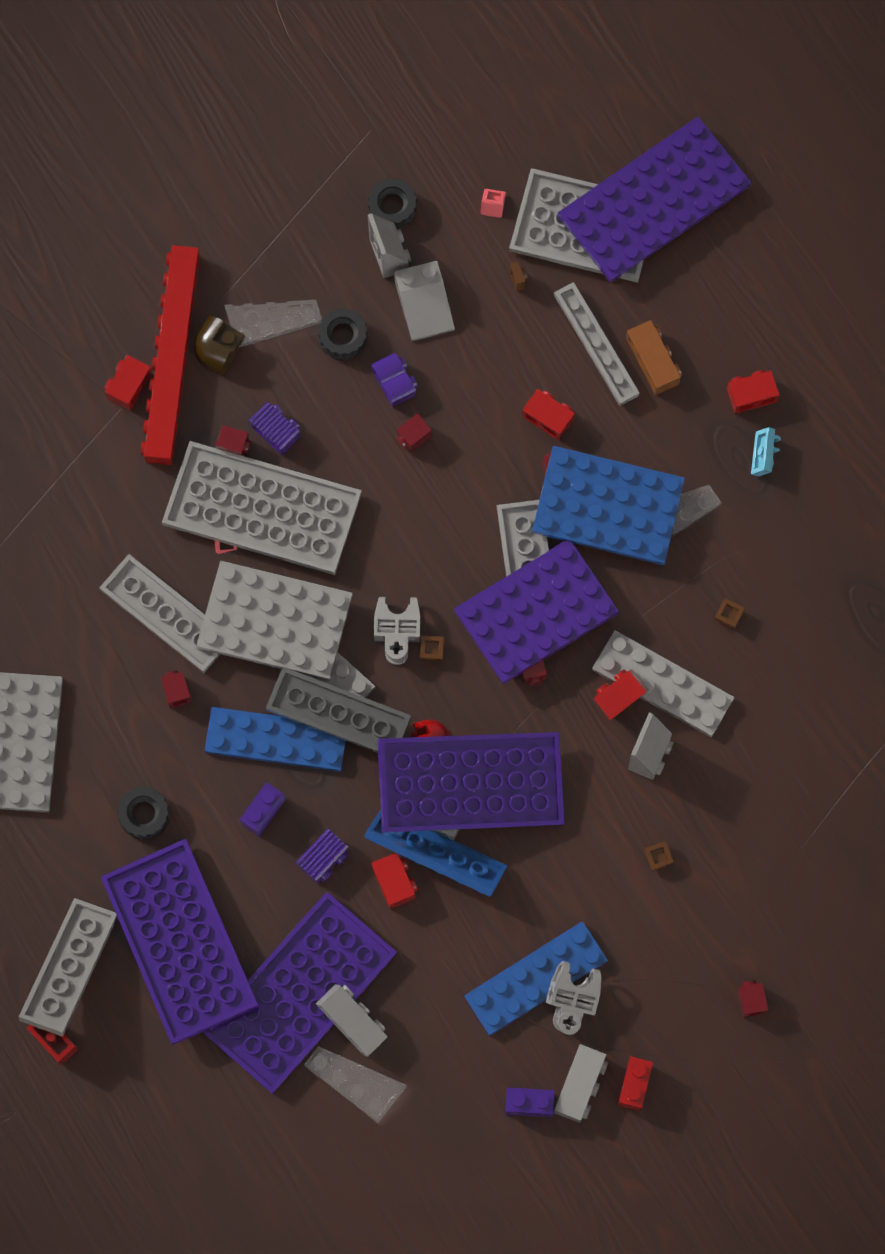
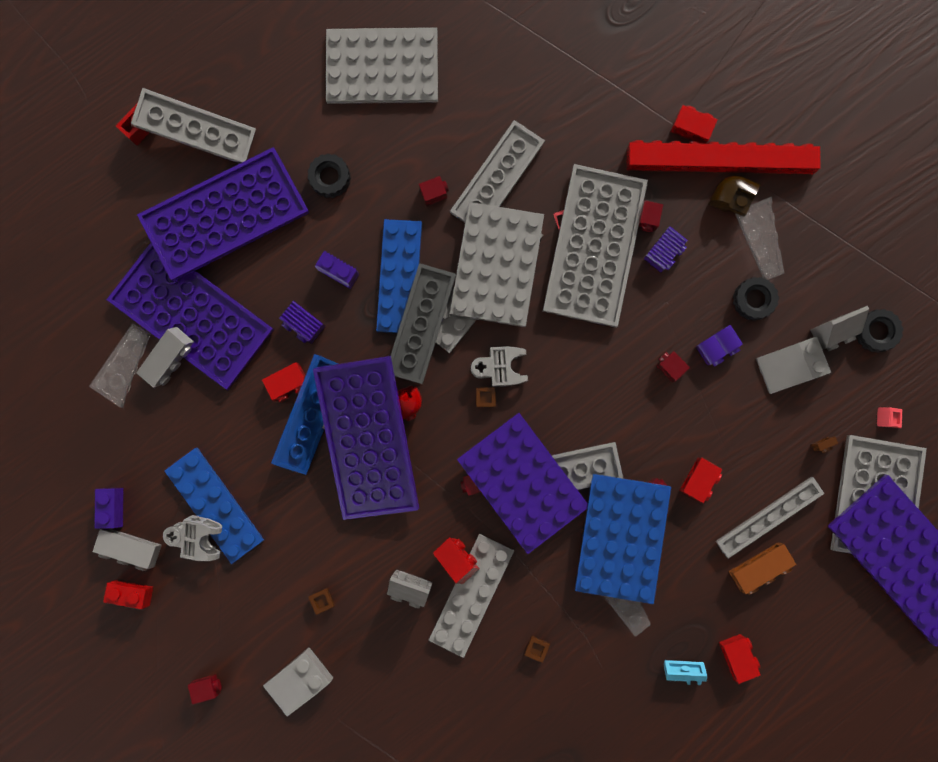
camera: 90 degrees right, 10 degrees up
none -> light grey slope [263,648,333,716]

